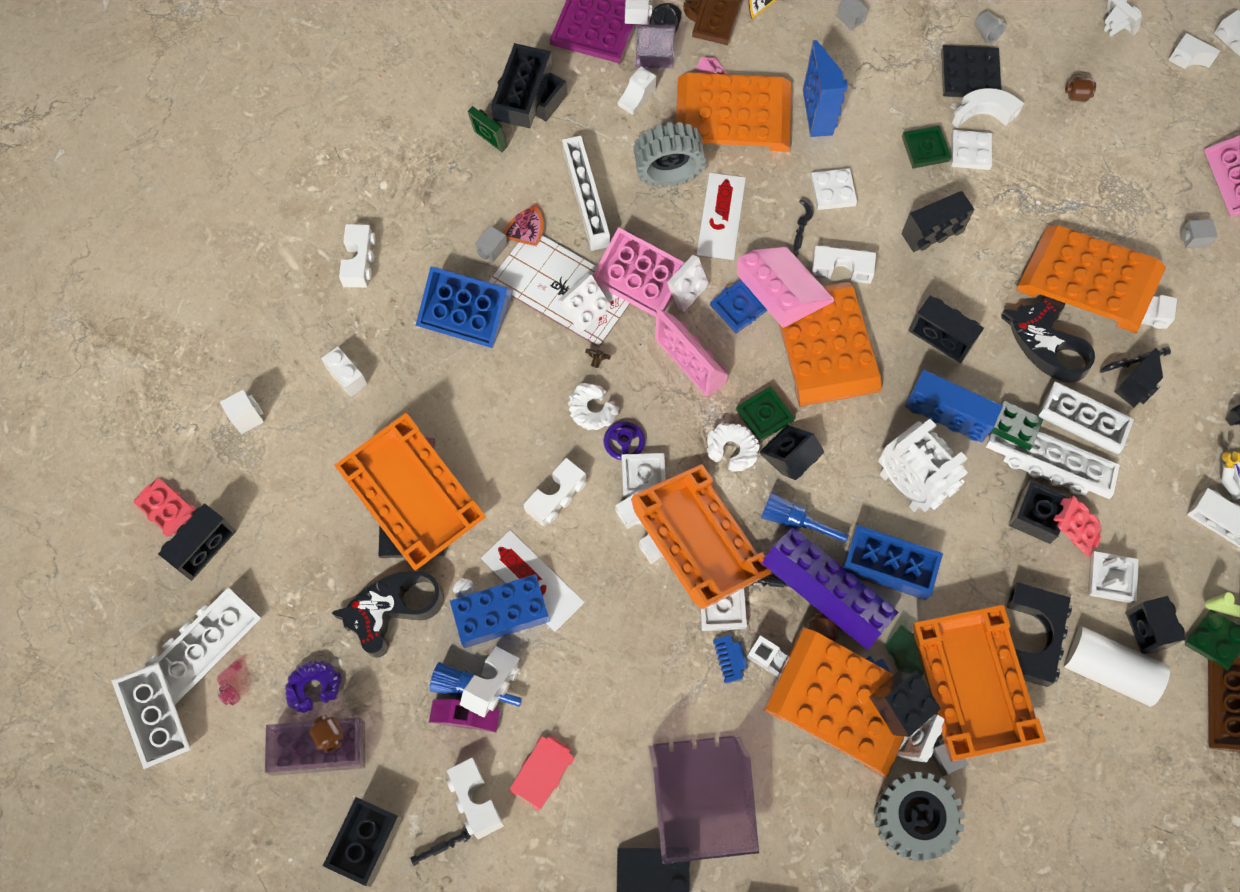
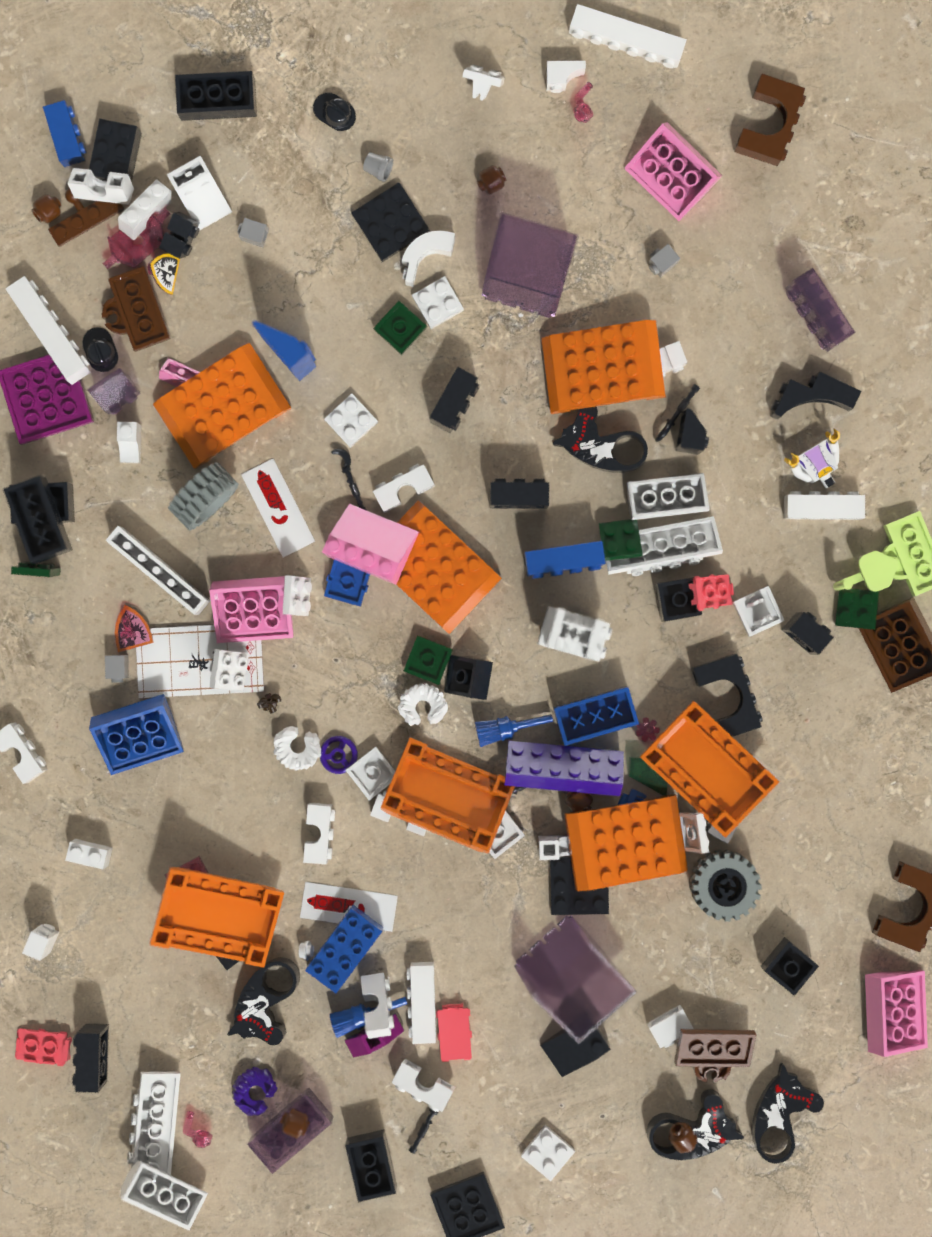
camera: 30 degrees left, 20 degrees up
bright pink slope [655,309,728,397] -> none
blue piece [713,635,748,684] -> none
black brick [869,669,941,737] -> none
white brick [1064,626,1170,707] -> none
none -> white brick [407,962,436,1044]
none -> clear purple windscreen [482,213,578,318]
none -> black plate [550,856,609,915]
none -> clear pink plate [574,82,593,123]
none -> clear pink plant [635,717,660,742]

